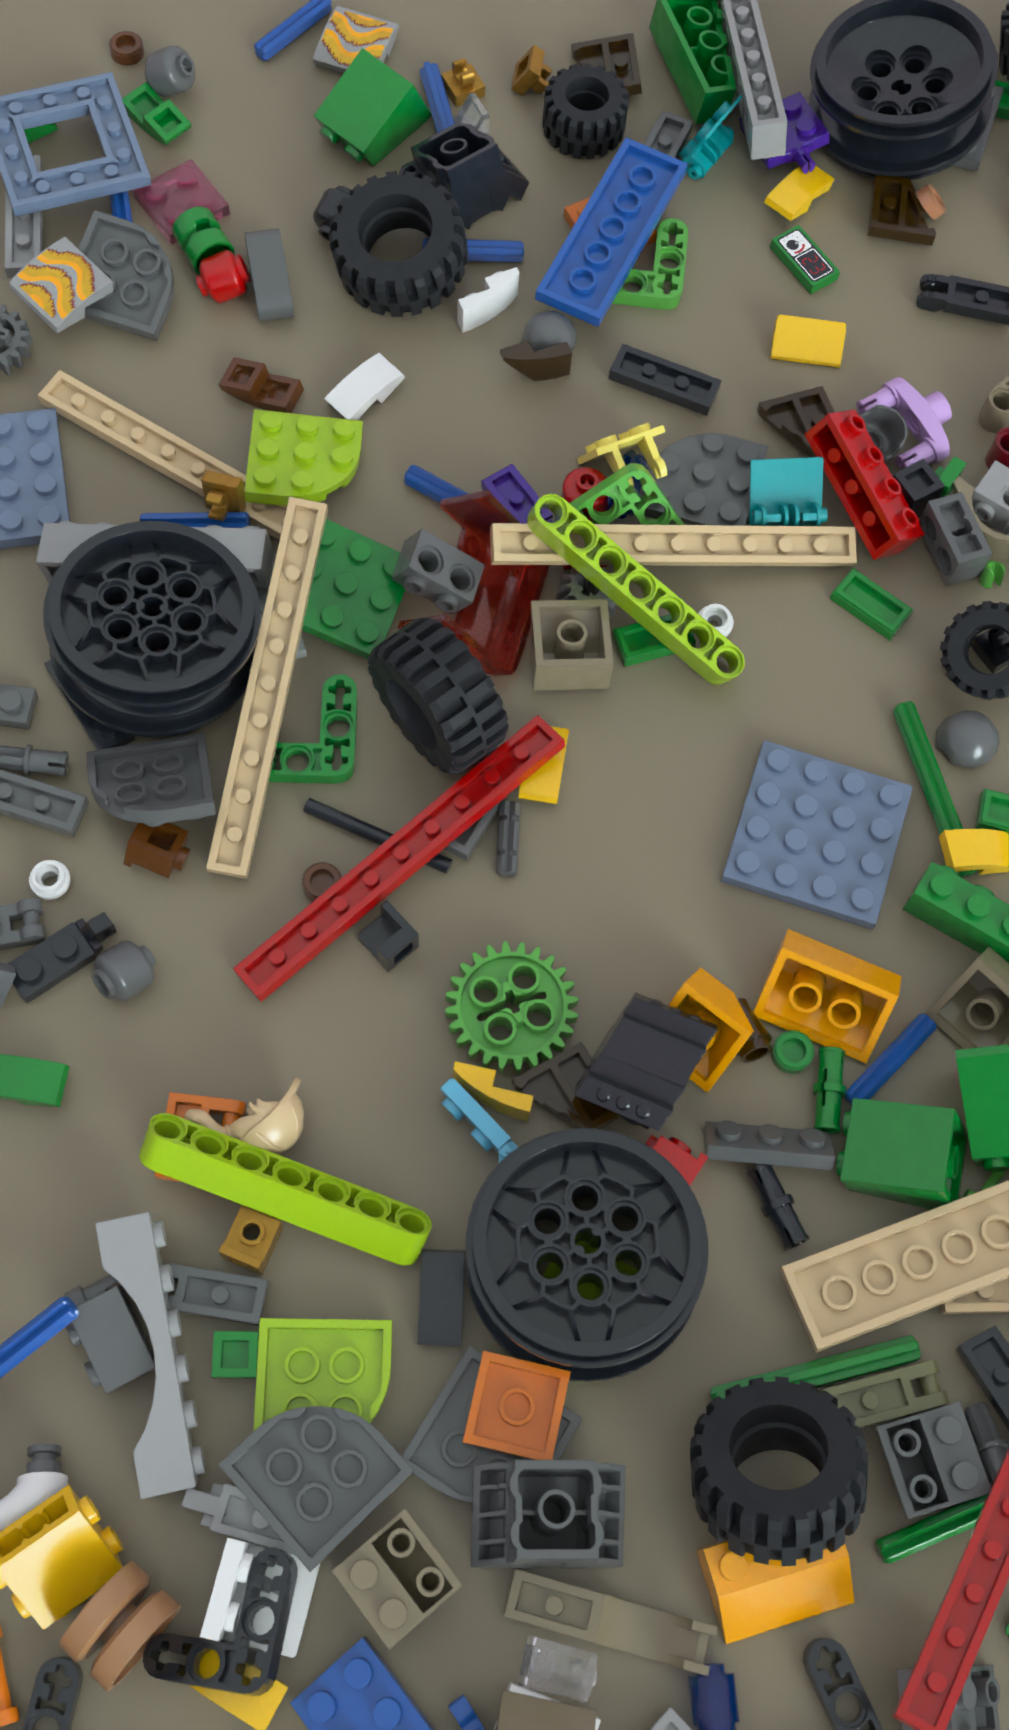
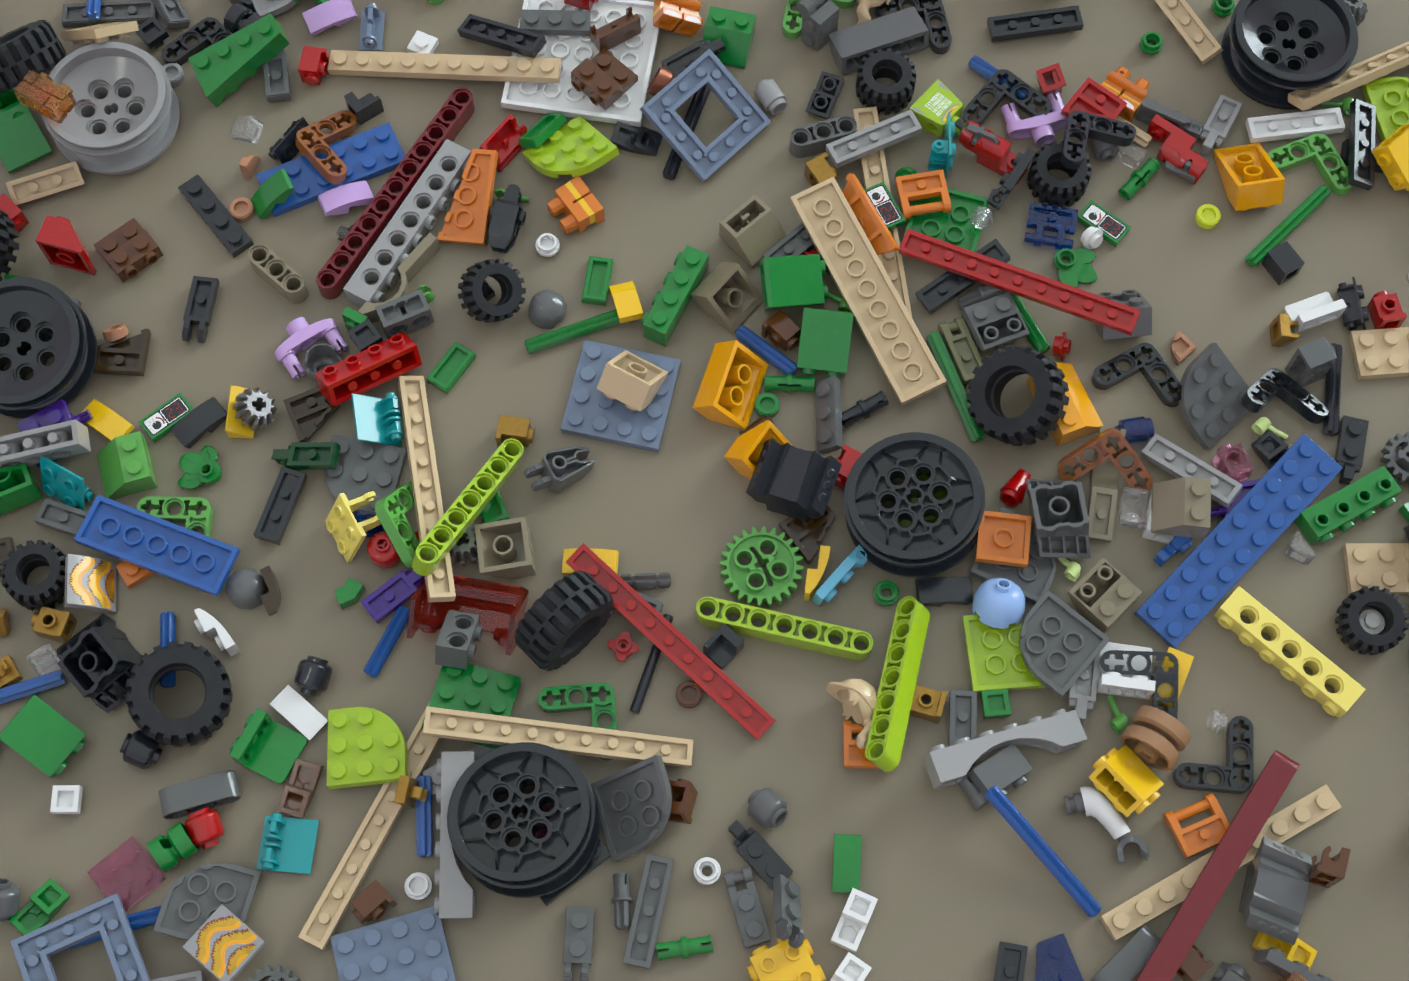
camera: 90 degrees left, 0 degrees up
white plate [698,604,734,637] -> none
none -> pearl gold brick [31,606,77,643]
none -> white plate [50,785,83,814]
none -> slope [64,554,117,614]
none -> bright green slope [97,431,158,500]
none -> black slope [171,397,227,448]
none -> green plate [177,445,222,490]
none -> green bracket [230,708,308,784]
none -> flat silver gear [232,387,278,430]
none -> teal hinge [256,813,319,875]
none -> dark green hinge [271,442,341,470]
none -> black head [294,655,332,696]
none -> green piece [334,577,366,609]
none -> reddish brown brick [351,879,397,924]
none -> white plate [404,872,432,900]
none -> pearl gold brick [495,415,535,448]
none -> dark grey hinge [524,446,596,493]
none -> tan slope [597,350,669,411]
none -> red plate [608,631,639,662]
none -> lime beam [696,597,873,661]
none -> reddish brown brick [761,309,801,351]
none -> green plate [873,580,899,606]
none -> light blue cylinder [972,578,1025,629]
none -> red cone [999,469,1031,507]
none -> red plate [1053,332,1071,361]
none -> yellowish green hand [1056,557,1081,582]
none -> dark orange beam [1057,428,1153,493]
none -> bright green hand [1107,695,1128,733]

